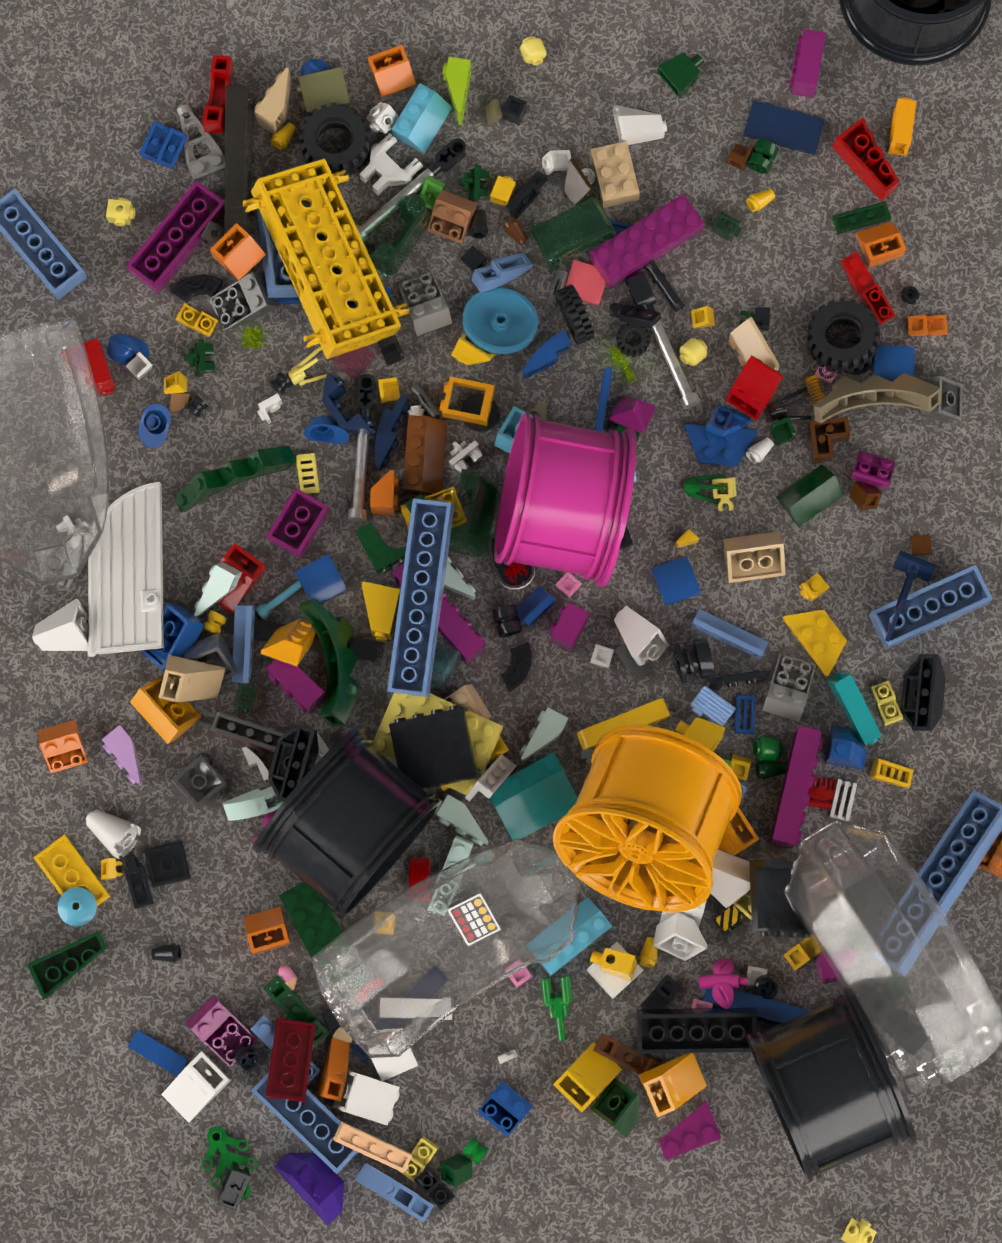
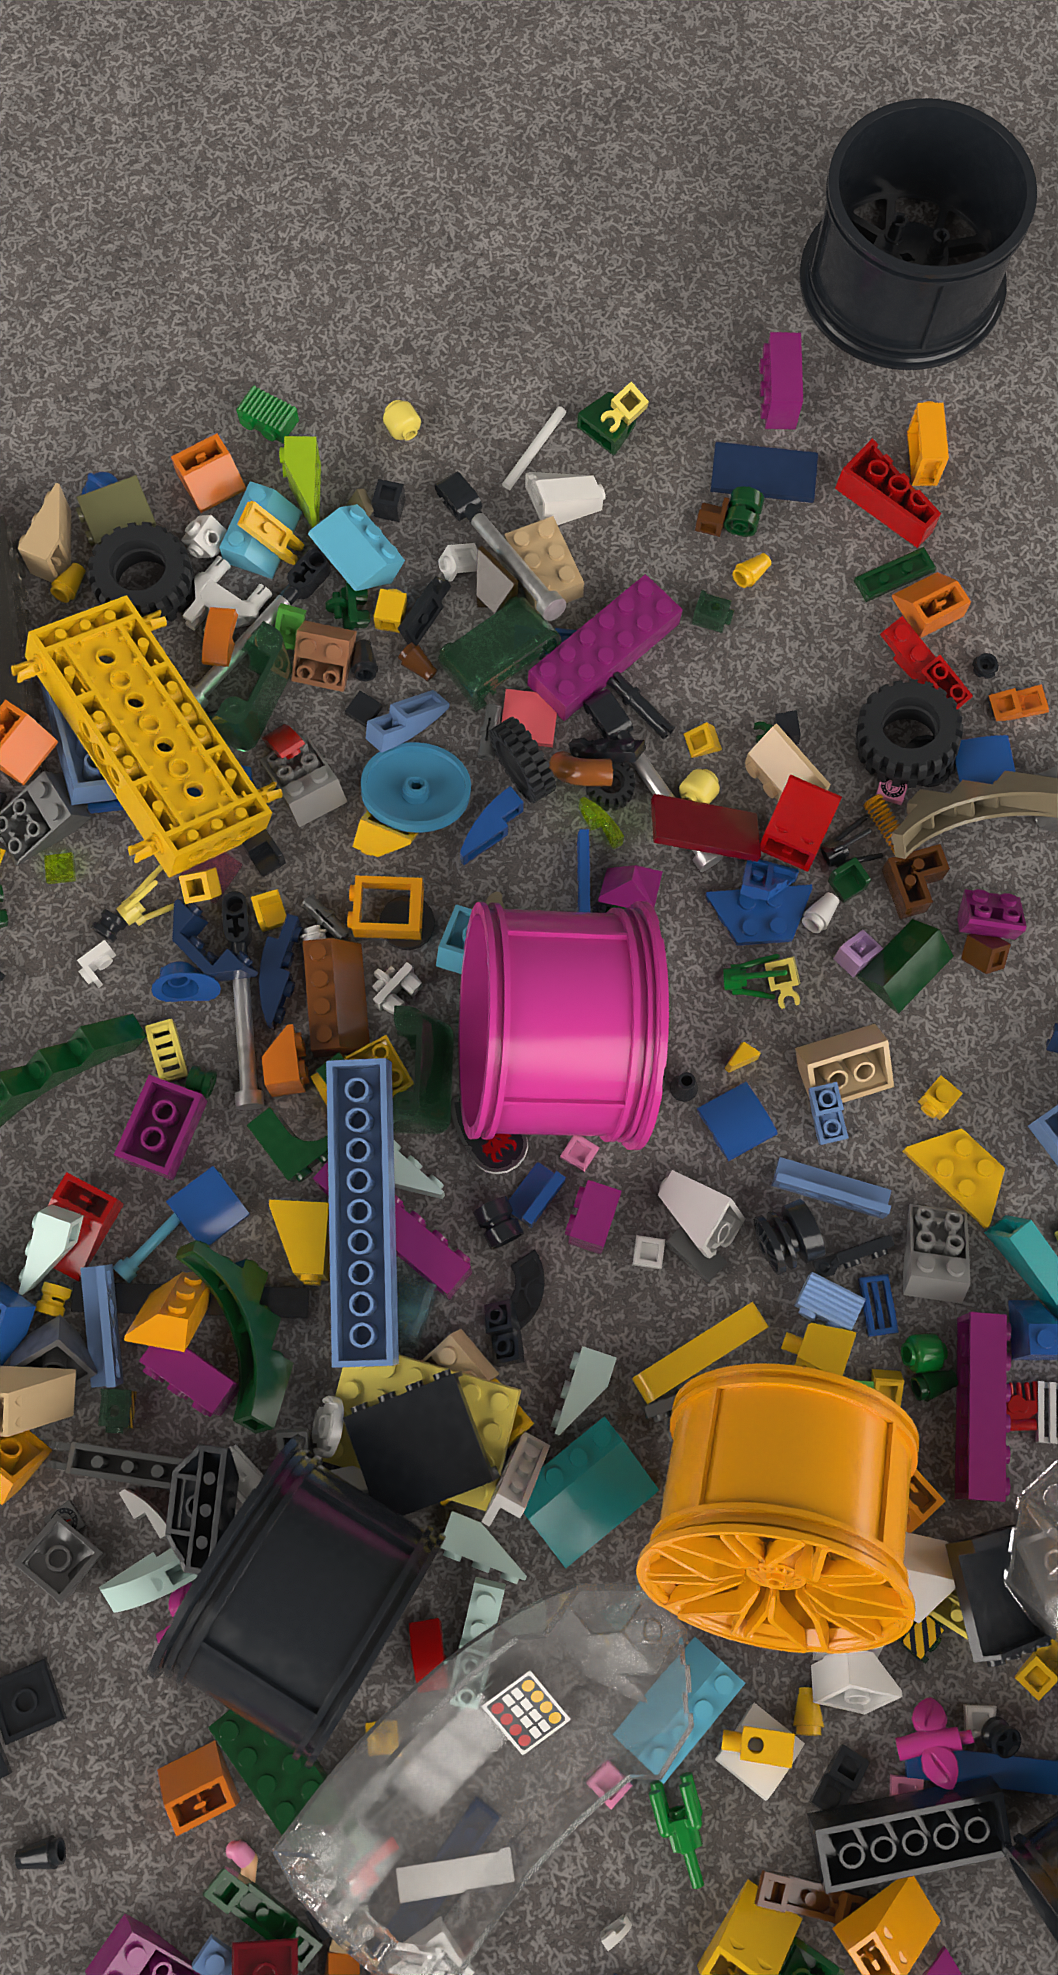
camera: 15 degrees left, 5 degrees down
none -> yellow brick [179,867,222,904]
none -> dark green wheel [185,1065,217,1098]
none -> orange slope [202,607,238,667]
none -> green brick [236,385,299,443]
none -> yellow hinge [237,501,305,565]
none -> red slope [262,724,305,760]
none -> medium azure slope [308,504,405,591]
none -> white tile [312,1395,344,1458]
none -> flat silver piece [434,471,566,621]
none -> black slope [484,1299,525,1367]
none -> white bar [502,406,566,490]
none -> dark orange cylinder [549,751,613,786]
none -> light yellow brick [601,382,649,433]
none -> dark red tile [651,794,761,862]
none -> black cone [670,1072,698,1102]
none -> medium blue slope [808,1082,849,1145]
none -> lavender slope [833,930,883,978]

